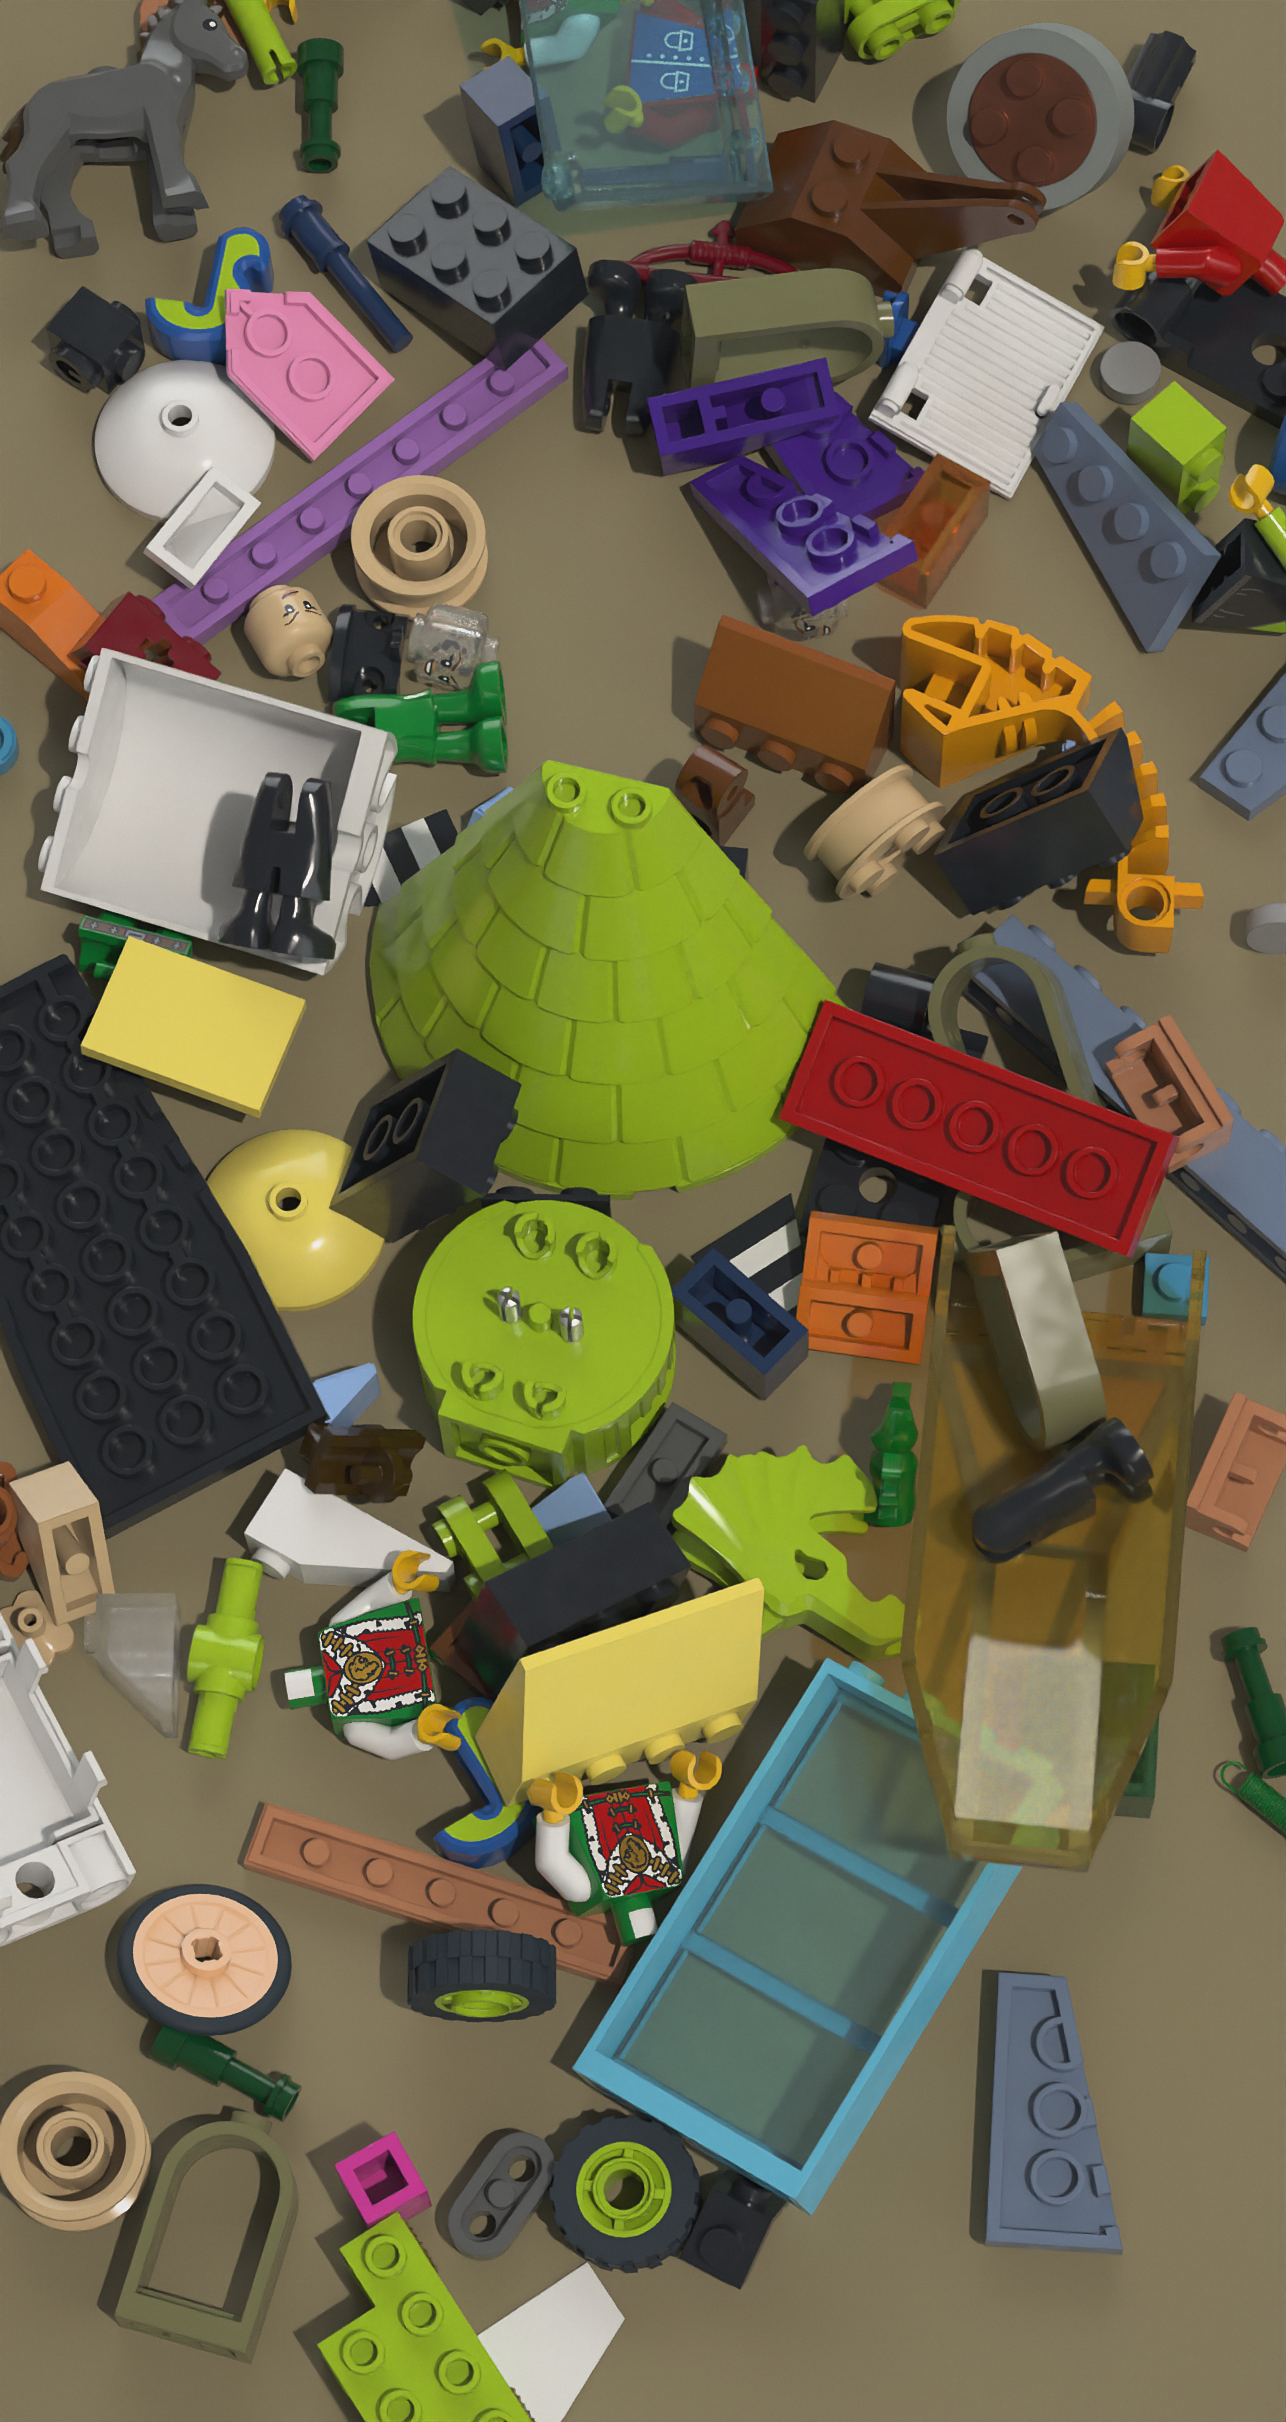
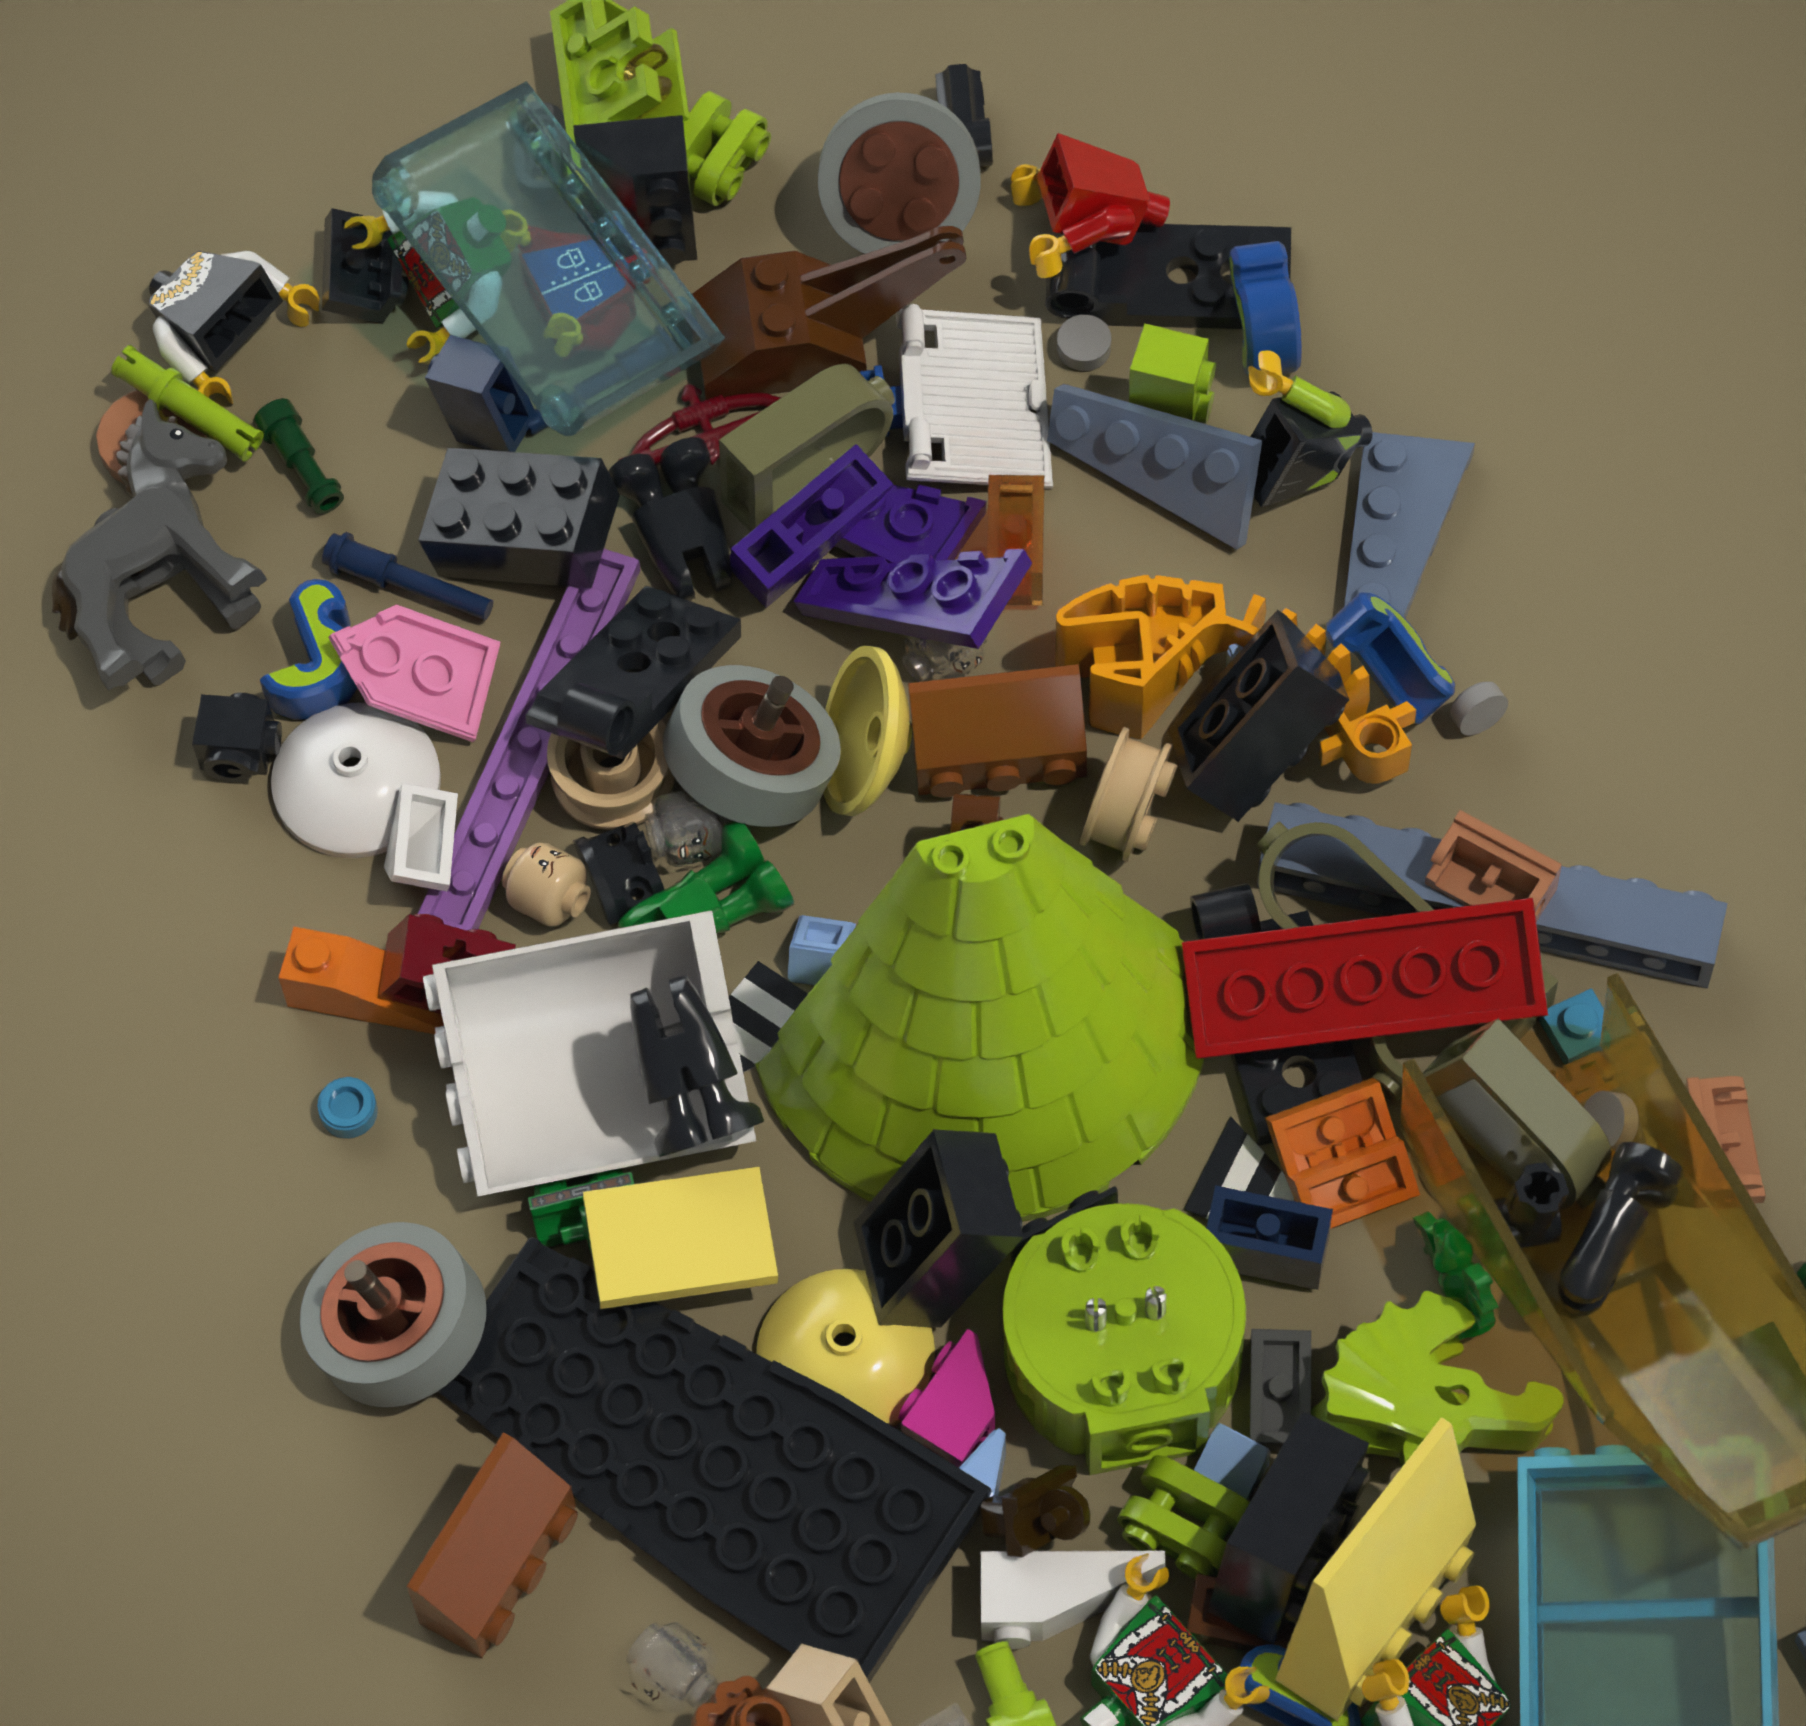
camera: 30 degrees left, 5 degrees down
none -> black hinge [526,586,741,759]
none -> wheel [663,665,841,827]
none -> light yellow dish [823,645,912,816]
none -> dark pink slope [898,1329,995,1468]
none -> blue animal [1326,592,1455,724]
none -> black piece [1488,1162,1569,1253]
none -> light grey tile [1584,1091,1639,1151]

